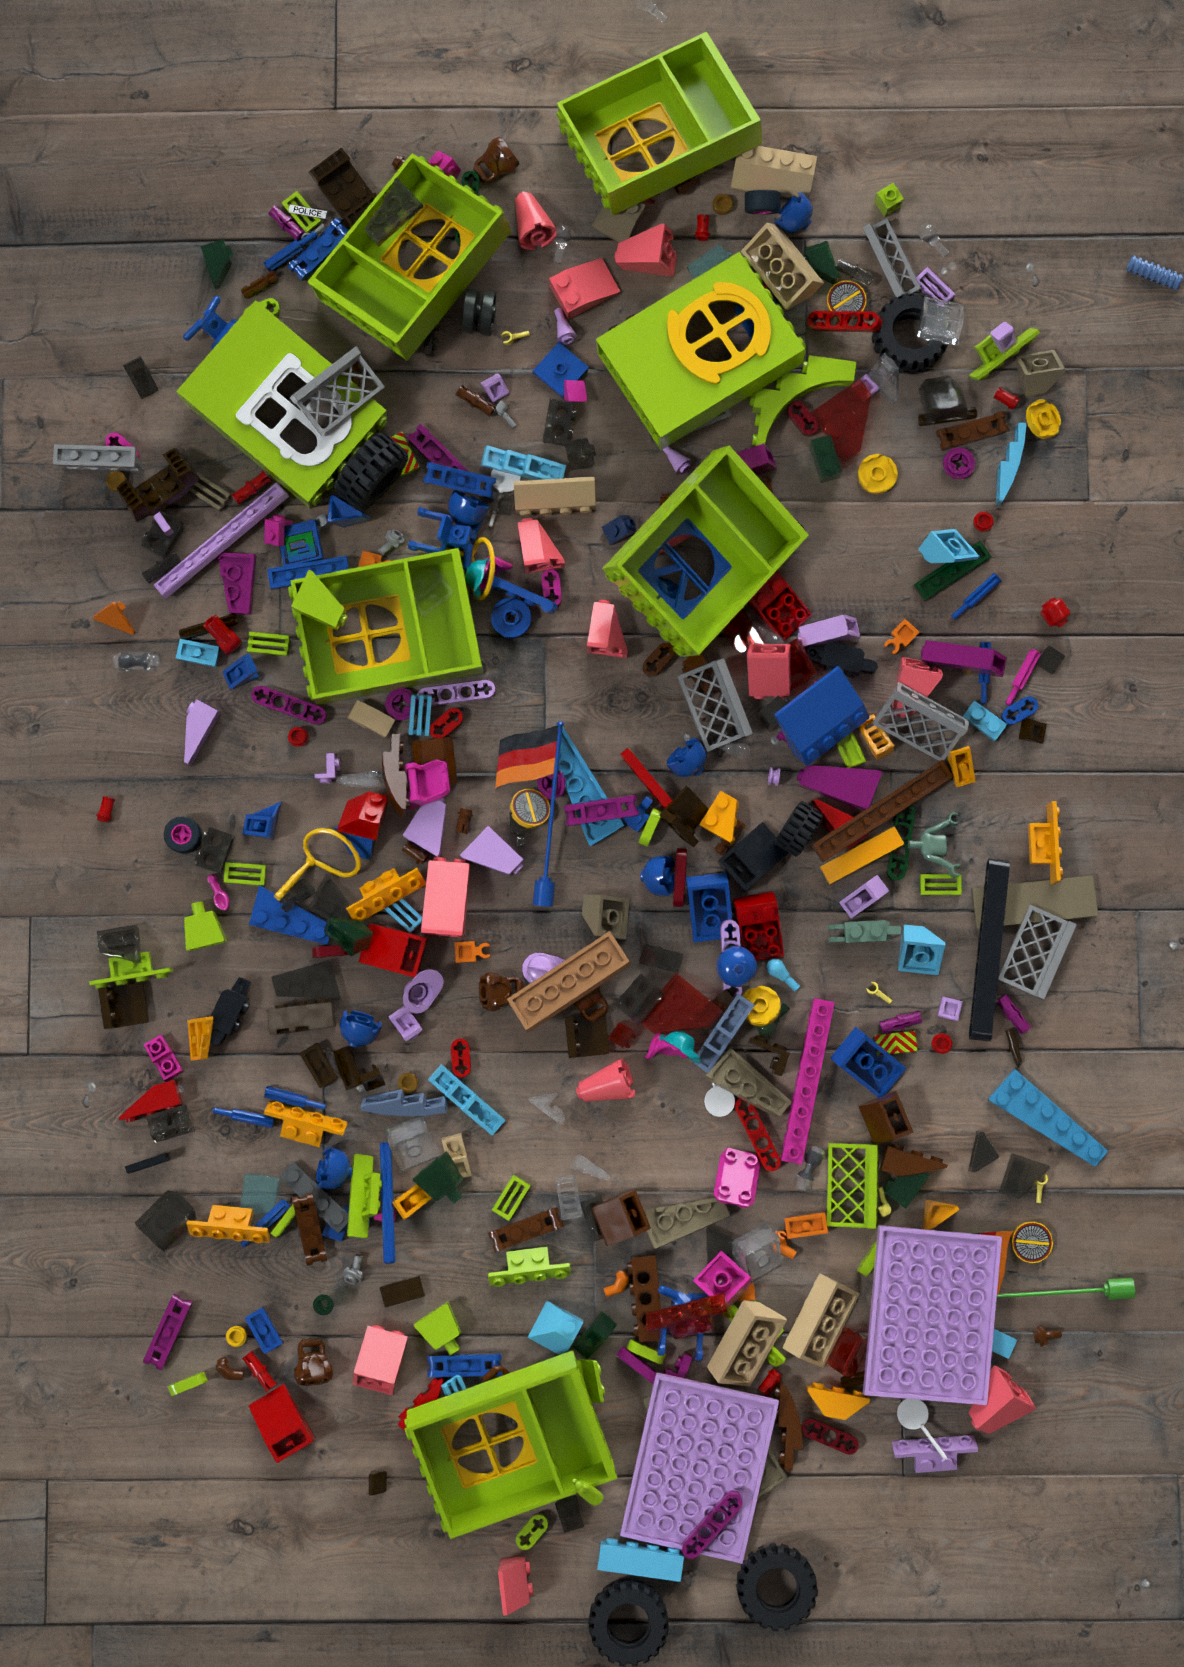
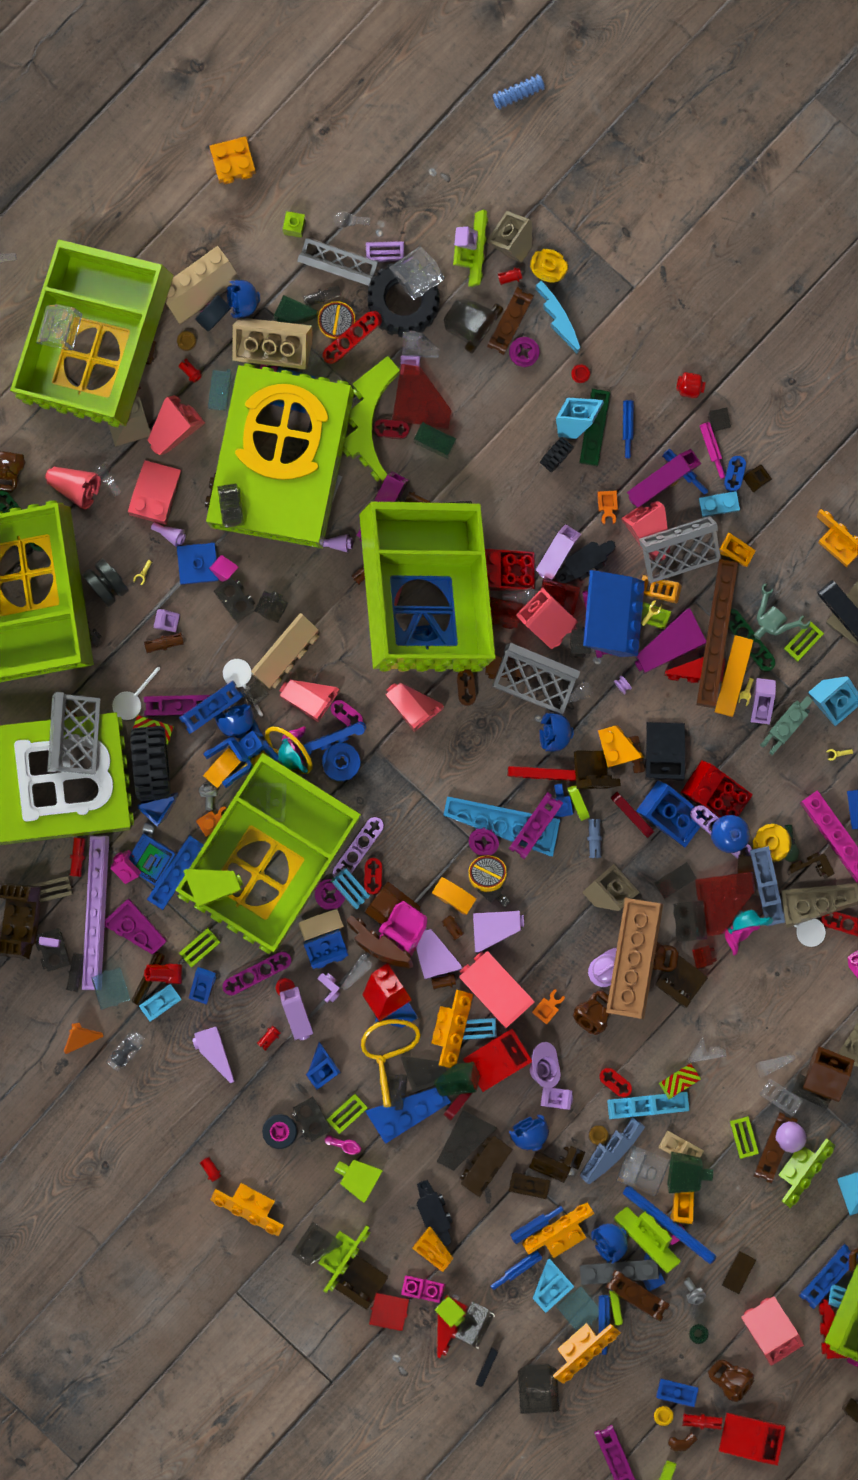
camera: 45 degrees left, 0 degrees up
lime torso [414,1301,461,1355] -> none
medium azure slope [480,445,566,480] -> none
light grey hand [495,401,516,428] -> none
flag [495,721,564,907] -> none
coral cone [576,1058,635,1102] -> none
dark blue bracket [602,515,637,545] -> none
blue cylinder [640,855,675,896] -> none
medium azure piece [766,958,800,992] -> none
black tyre [775,801,823,857] -> none
yellow tile [857,454,898,494] -> none
none -> clear slope [36,304,83,351]
none -> clear light blue piece [91,967,130,1010]
none -> white piece [112,667,160,720]
none -> light orange slope [203,748,242,789]
none -> light orange plate [210,136,256,184]
none -> light orange bracket [210,1183,284,1236]
none -> clear smoke brick [217,484,244,528]
none -> red pin [257,1026,281,1051]
none -> lavender slope [280,987,313,1040]
none -> blue bracket [303,929,349,969]
none -> red piece [369,1293,409,1331]
none -> light orange slope [432,877,476,915]
none -> lime brick [435,1296,465,1327]
none -> medium azure wing [533,1259,574,1313]
none -> black tyre [540,437,574,473]
none -> sand blue pin [587,819,602,858]
none -> light yellow hand [641,600,662,626]
none -> tile [659,1063,701,1099]
none -> light yellow hand [738,678,754,706]
none -> lavender hair [776,1121,807,1153]

